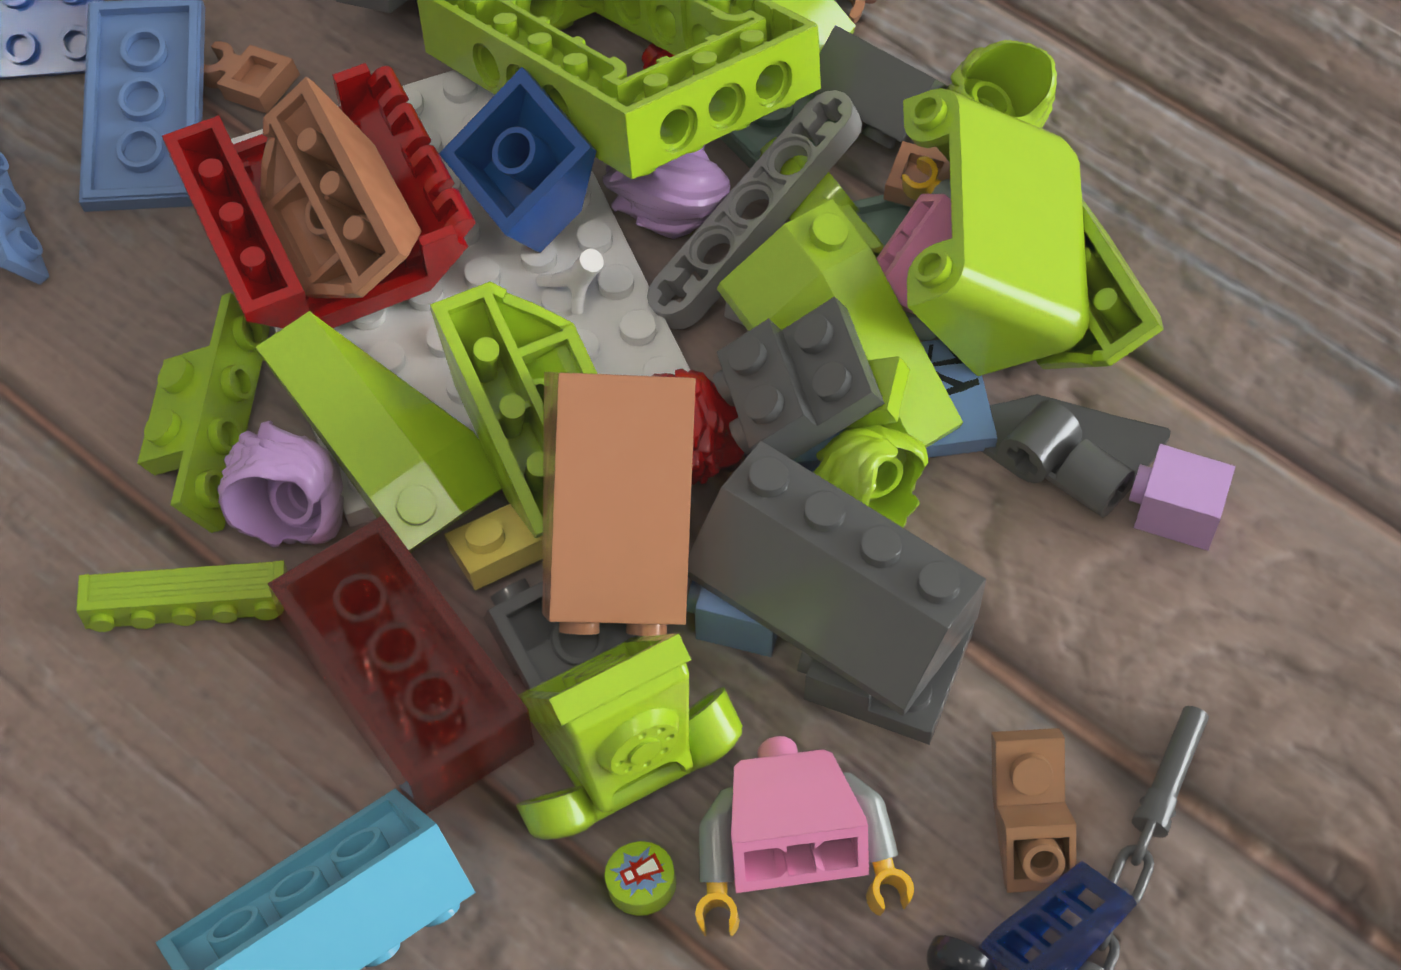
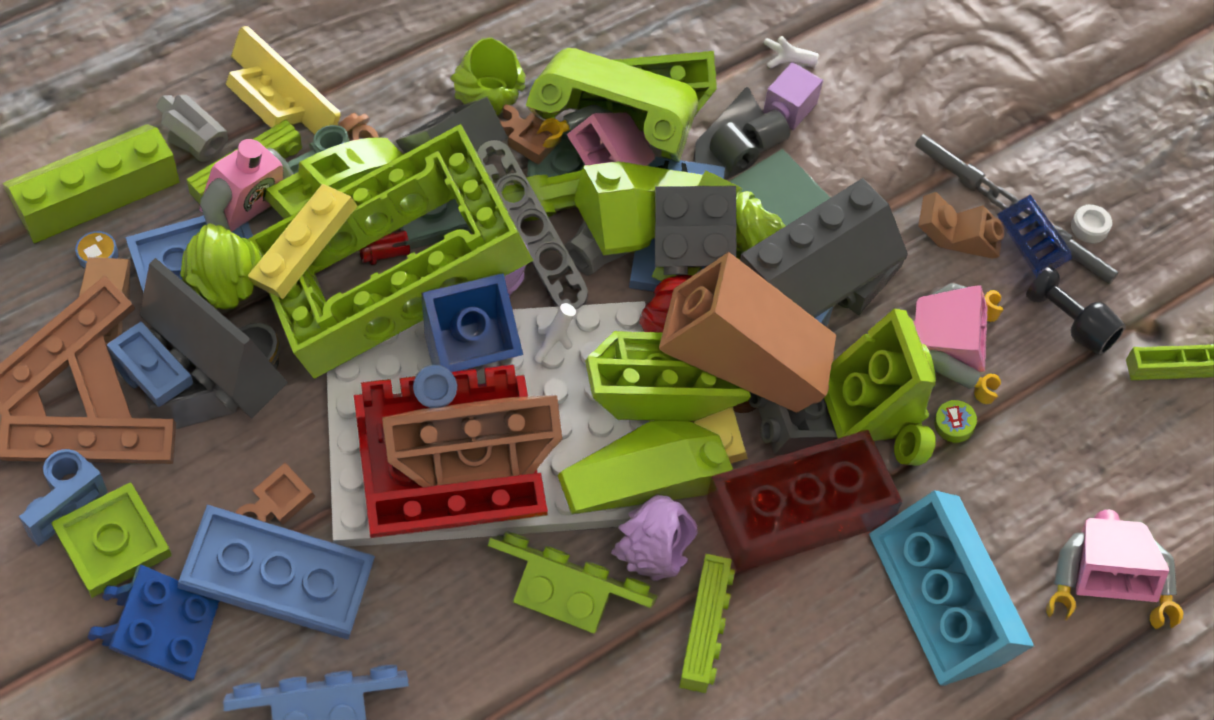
camera: 80 degrees left, 0 degrees up
none -> medium blue tile [413,365,457,408]
none -> sand green tile [729,149,831,226]
none -> white bar [764,37,819,69]

